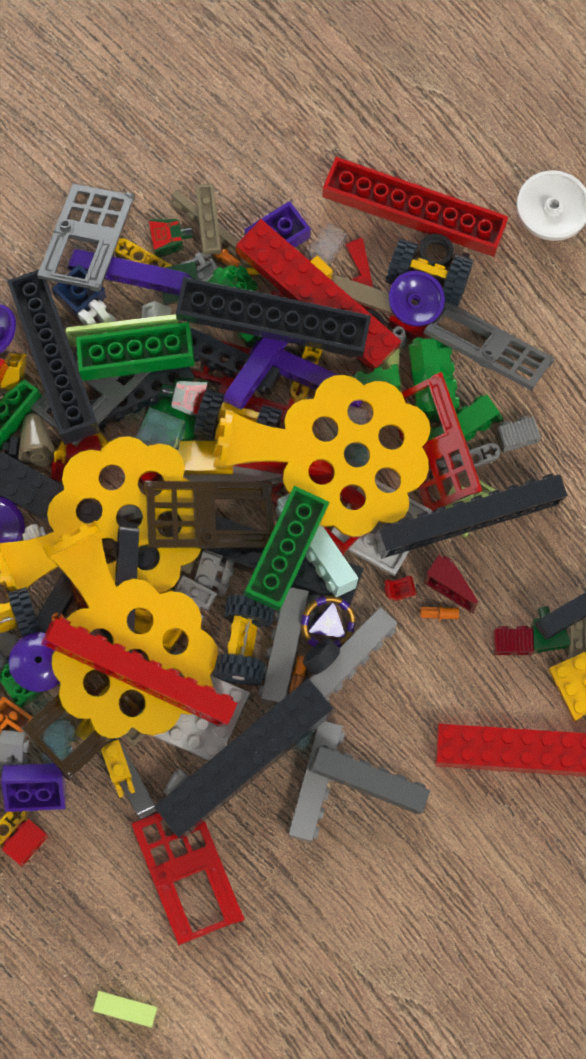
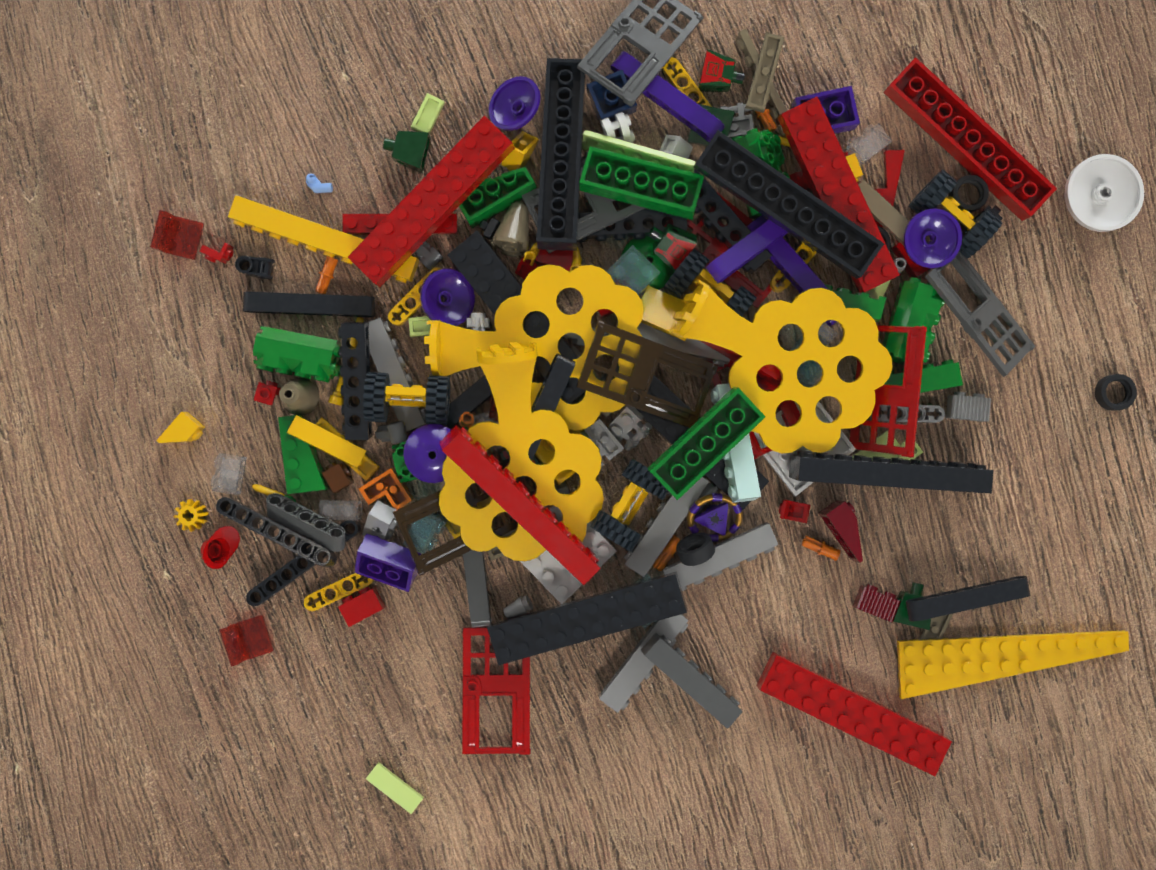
camera: 20 degrees right, 15 degrees up
yellow hinge [101,739,135,798] -> none

